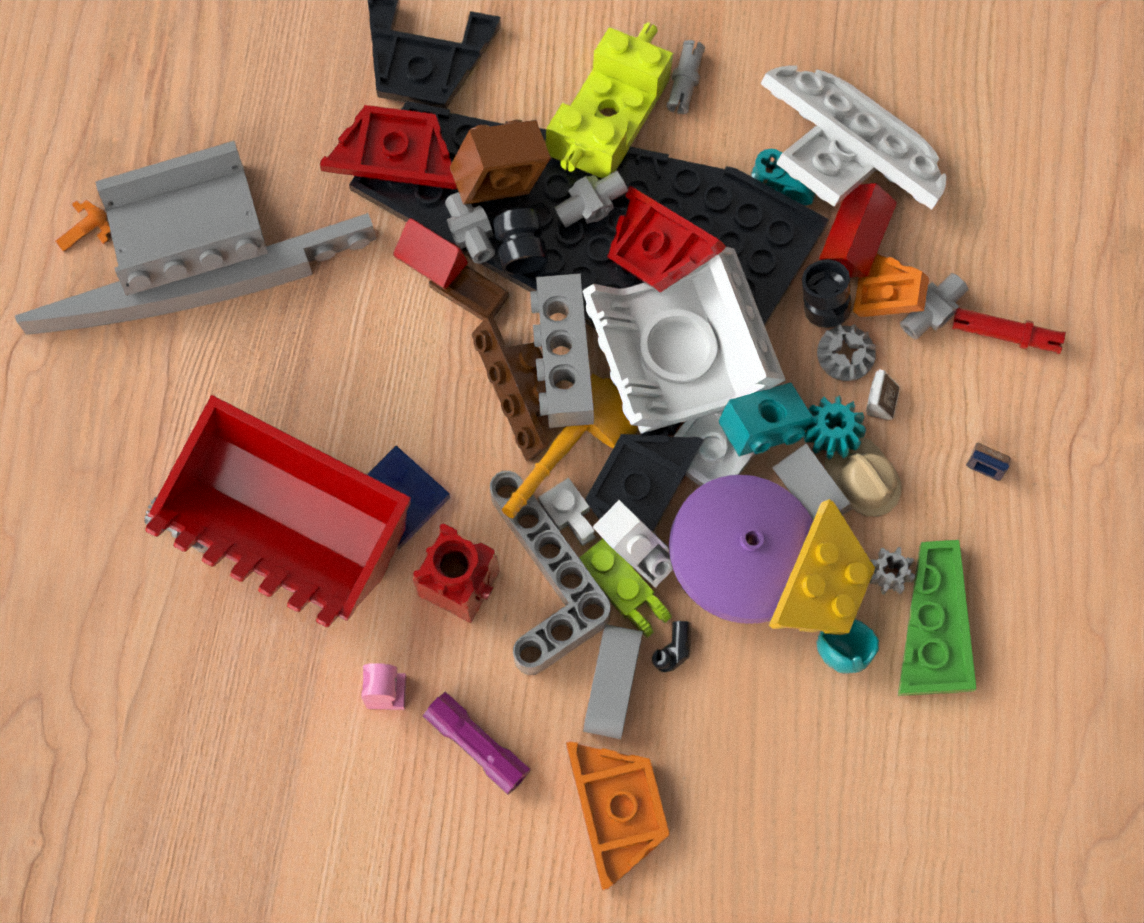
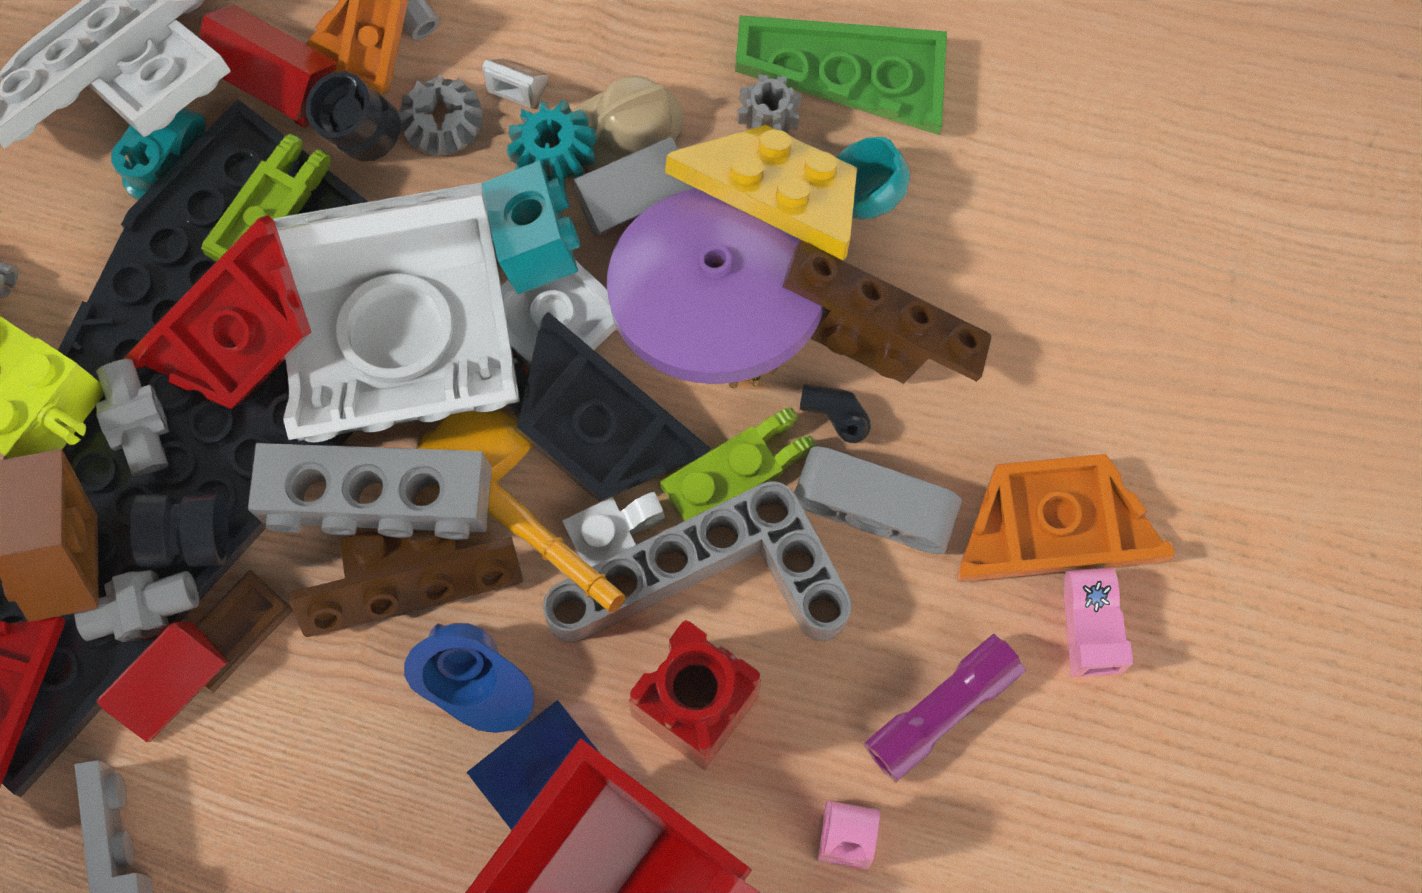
camera: 85 degrees left, 0 degrees up
white slope [593,500,673,588] -> none
none -> lime hinge [201,133,331,261]
none -> blue piece [404,623,534,733]
none -> reddish brown bracket [782,241,991,384]
none -> bright pink leg [1064,568,1133,678]

